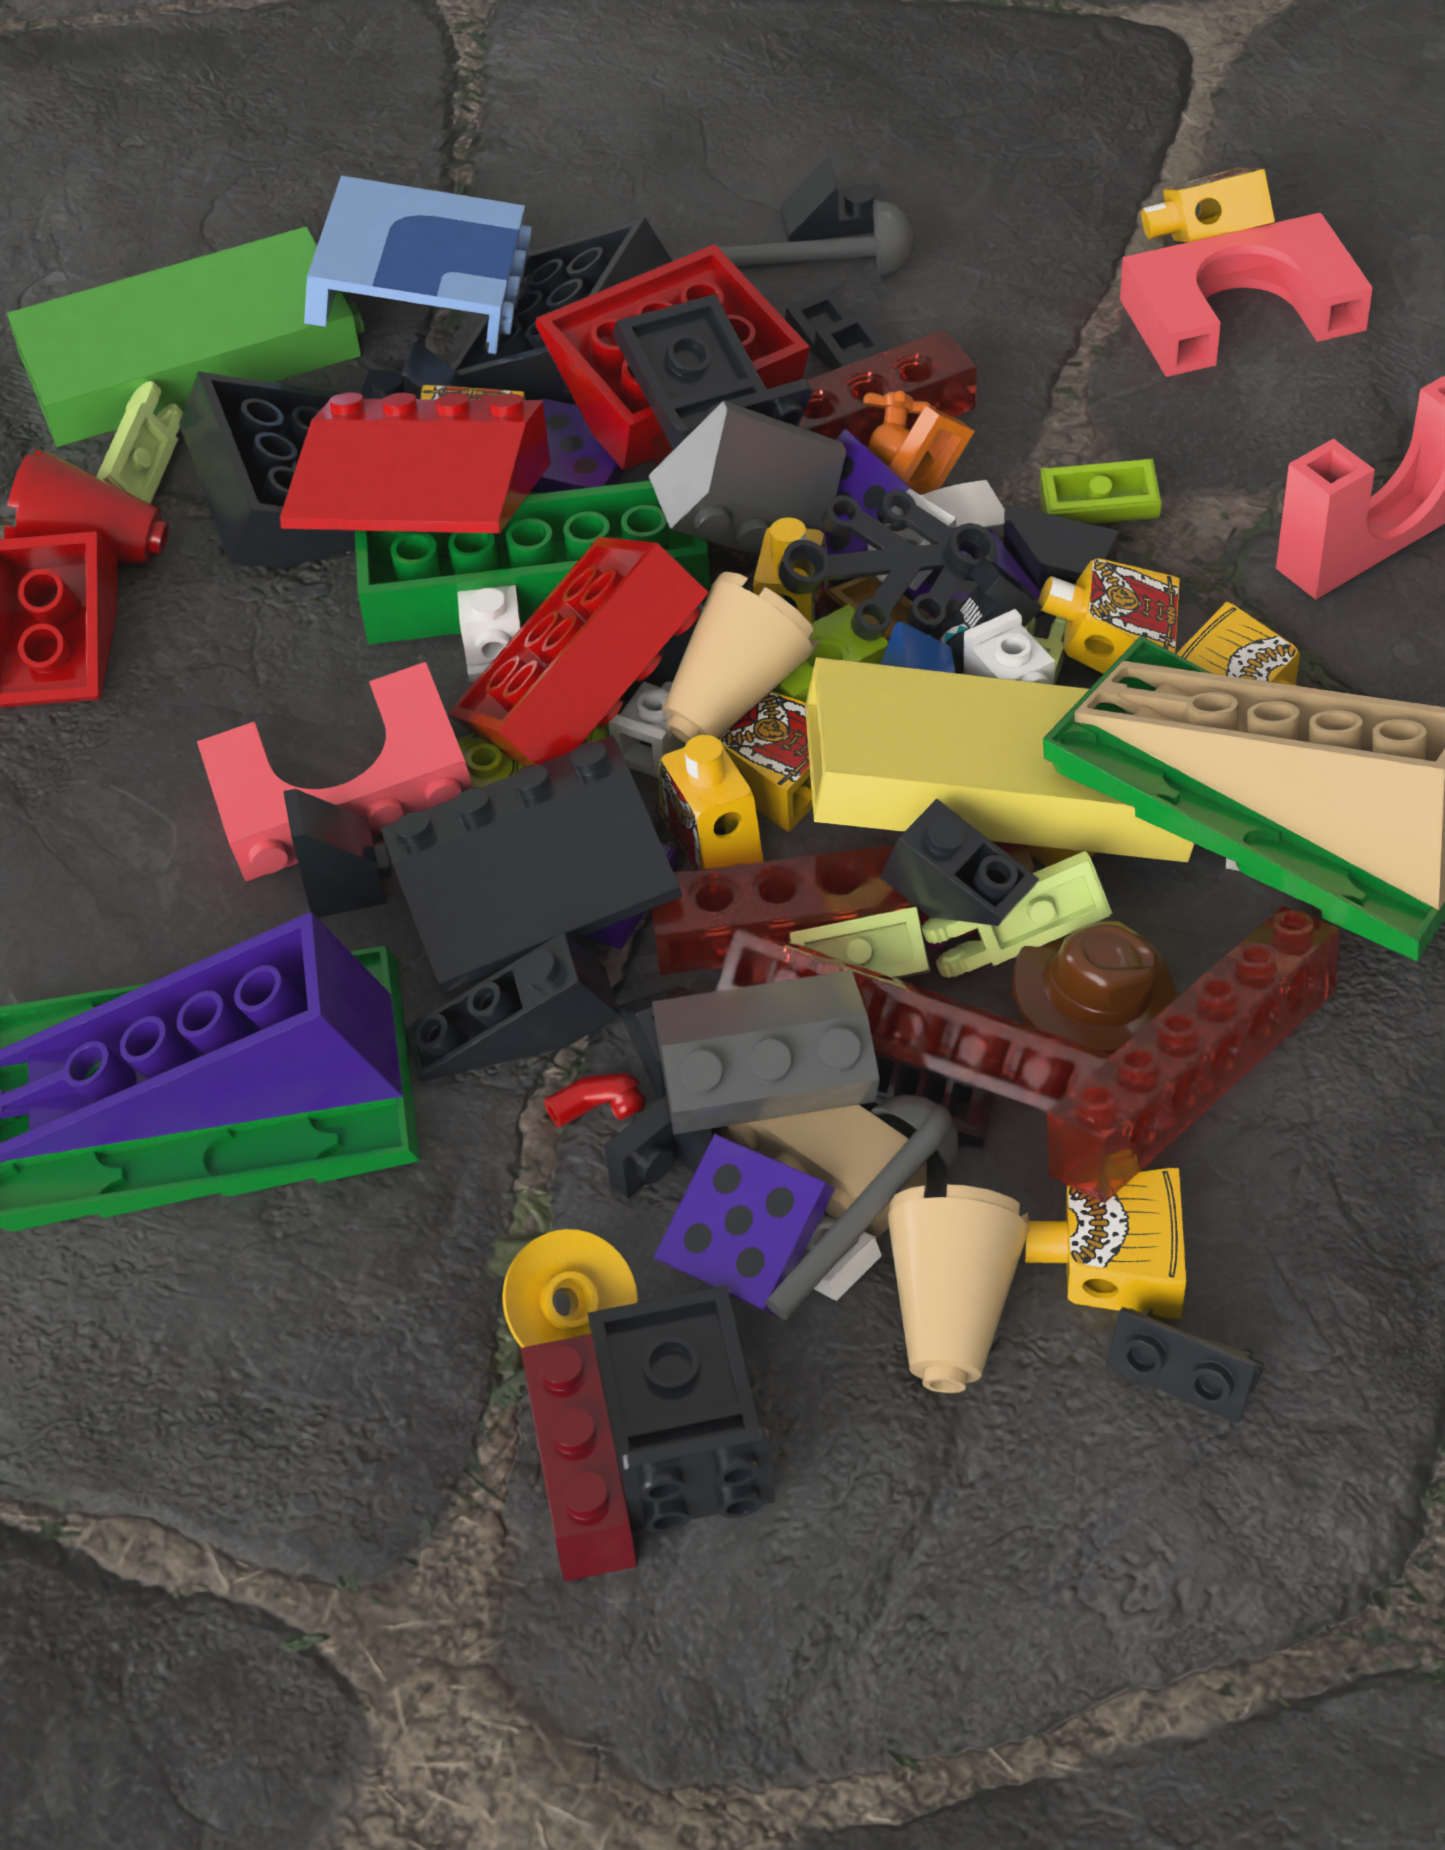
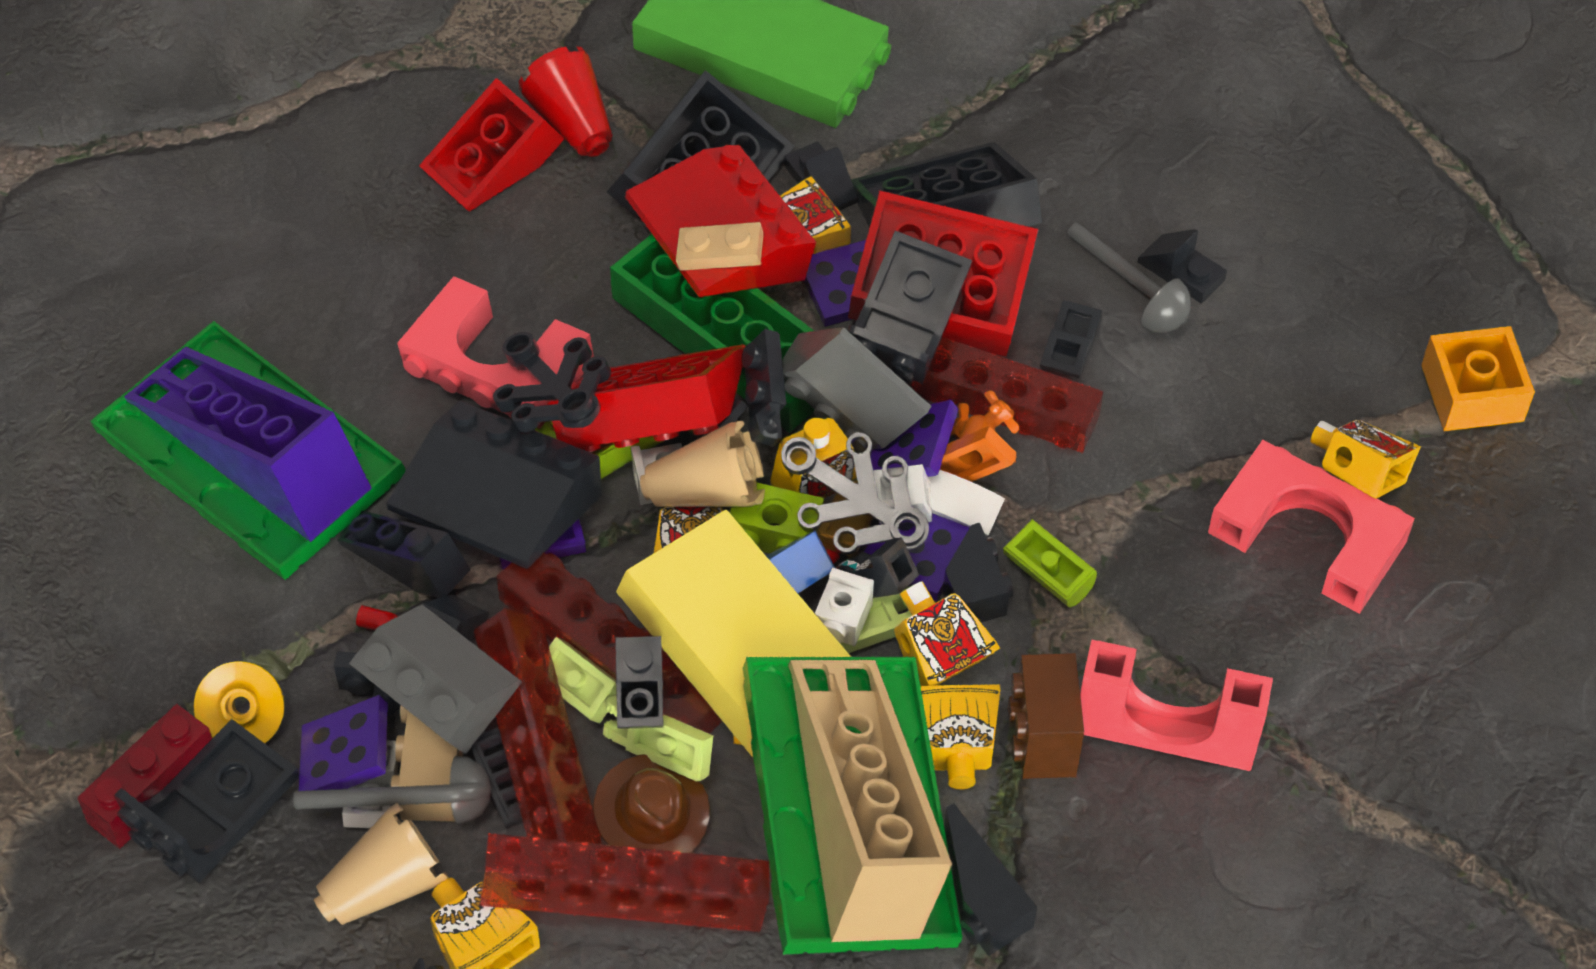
camera: 45 degrees right, 5 degrees up
yellowish green hinge [96,381,183,504] -> none
black slope [283,789,392,918] -> none
light blue panel [304,176,532,354] -> none
white brick [457,585,522,682] -> none
yellow torso [659,735,764,891] -> none
none -> black plant [493,332,611,432]
none -> tan plate [676,222,764,271]
none -> black hinge [742,329,786,446]
none -> reddish brown brick [1008,653,1084,779]
none -> light orange brick [1421,326,1535,431]

